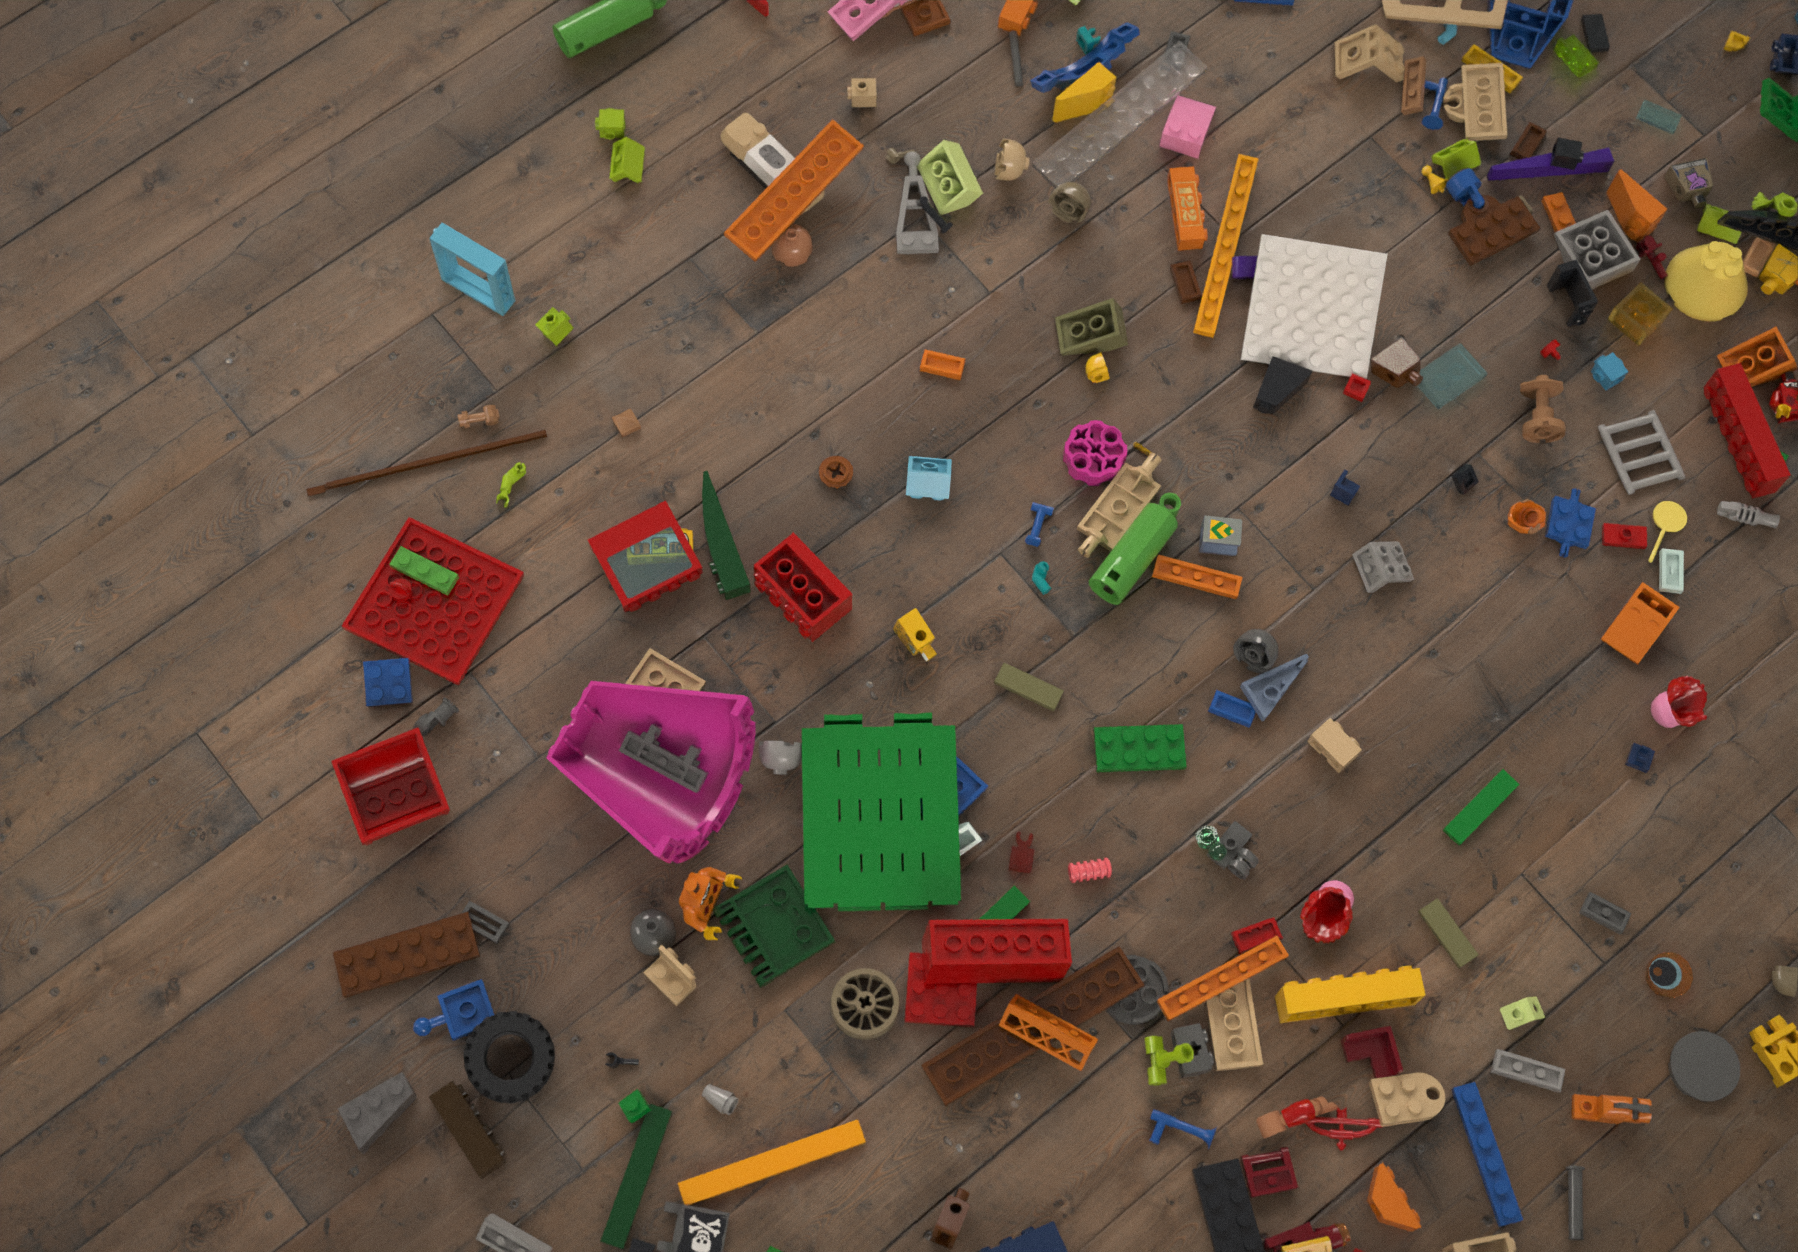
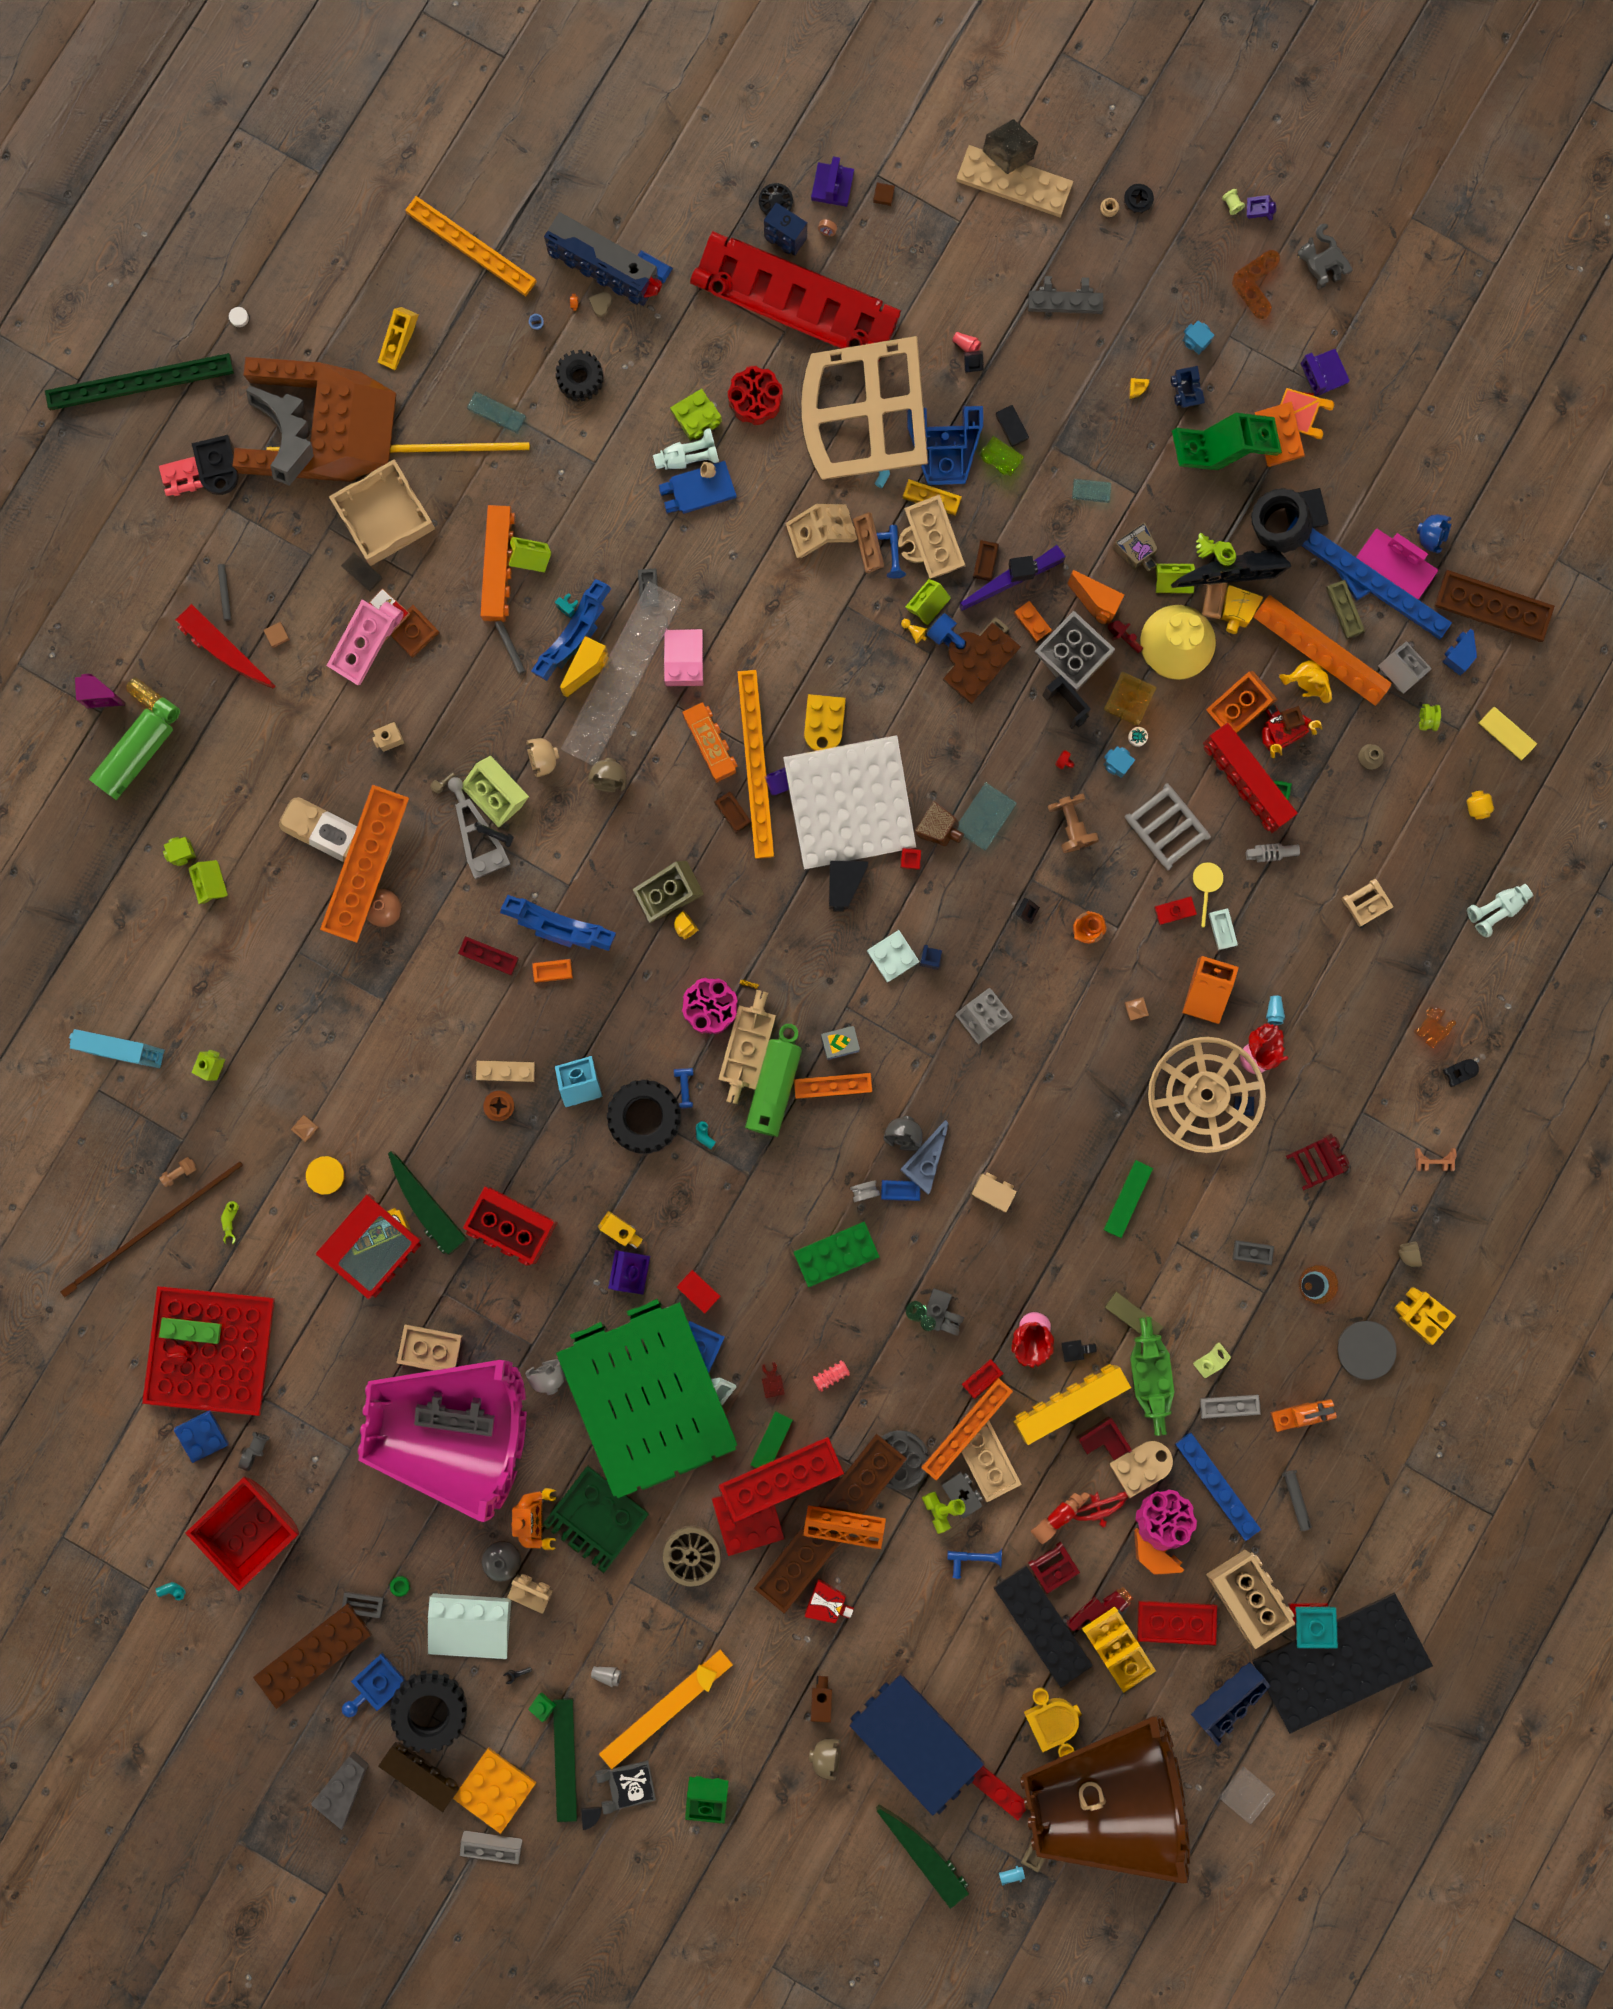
camera: 20 degrees left, 15 degrees up
olive tile [994,663,1064,712] -> none
blue plate [1545,488,1596,557] -> none
none -> teal arm [156,1582,186,1601]
none -> yellow tile [306,1156,345,1195]
none -> green tile [390,1576,411,1597]
none -> light aqua slope [428,1594,511,1659]
none -> light orange plate [453,1747,536,1834]
none -> dark red plate [458,936,519,976]
none -> tan plate [476,1061,535,1082]
none -> blue piece [500,895,616,951]
none -> black tyre [607,1079,681,1154]
none -> dark purple bracket [608,1250,650,1295]
none -> red panel [677,1270,721,1314]
none -> yellow tile [697,1665,717,1692]
none -> yellow plate [804,694,846,751]
none -> red torso [805,1578,854,1623]
none -> light grey wheel [850,1180,880,1202]
none -> light aqua plate [867,930,920,983]
none -> black plate [1061,1340,1097,1362]
none -> medium nougat tile [1124,997,1149,1021]
none -> tile [1128,727,1148,747]
none -> bright green plate [1130,1317,1174,1436]
none -> dark pink connector [1136,1490,1197,1551]
none -> tan dish [1148,1037,1266,1153]
none -> medium azure cone [1266,996,1285,1025]
none -> dark red plate [1286,1133,1349,1191]

